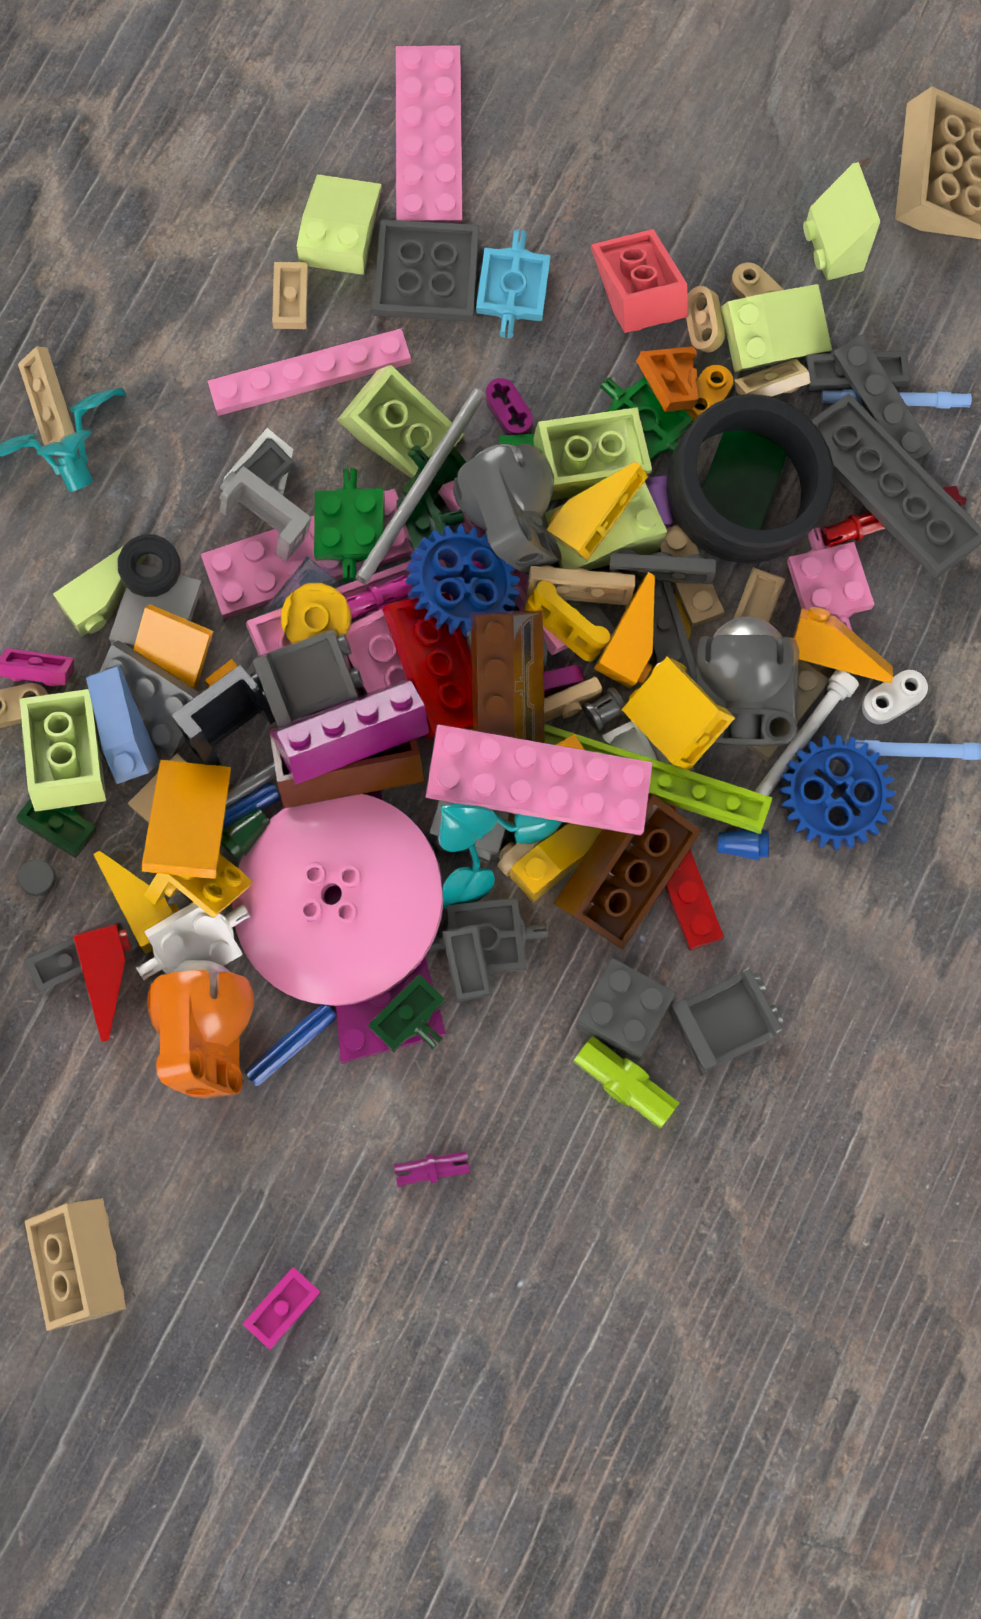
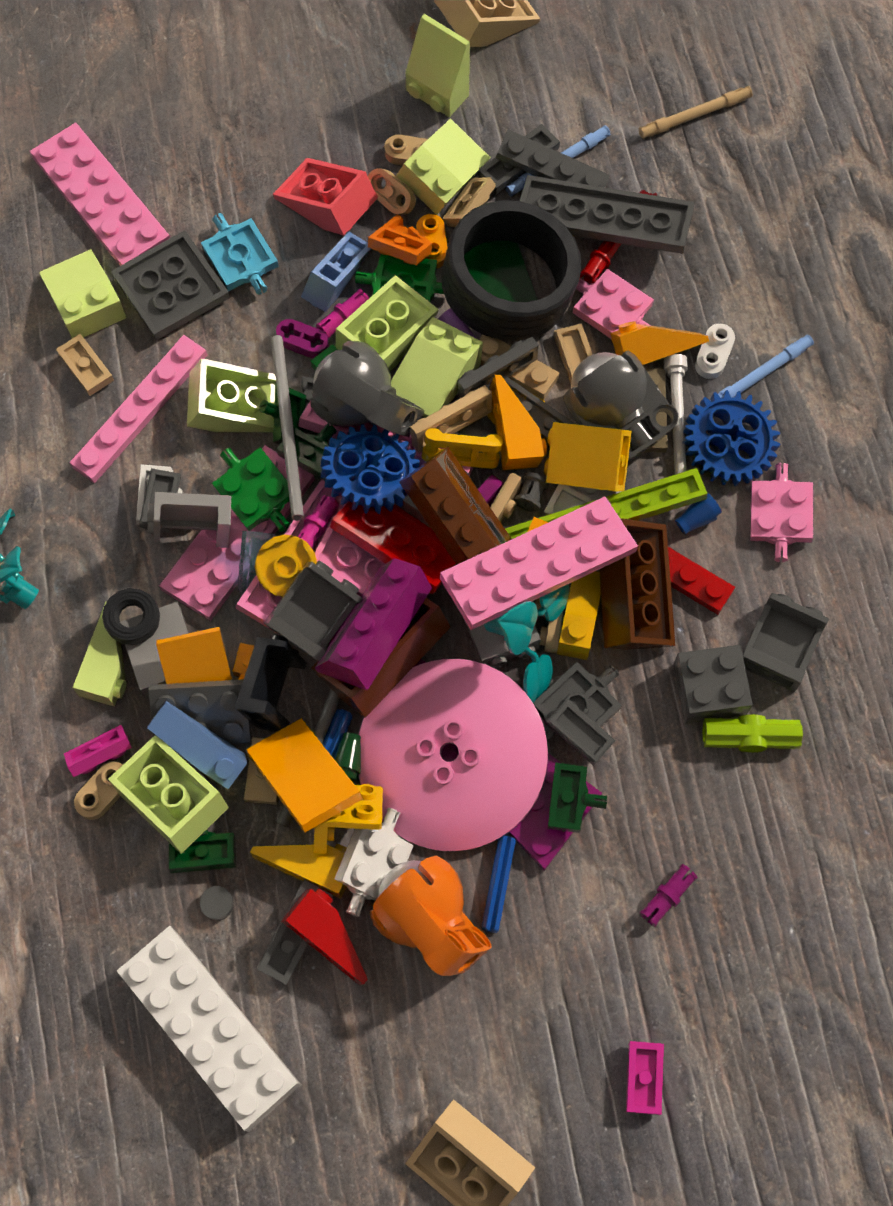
camera: 35 degrees left, 5 degrees down
yellow slope [546,462,648,561] -> none
none -> medium blue slope [301,232,371,312]
none -> dark pink pin [316,289,369,339]
none -> bright pink plate [750,463,813,562]

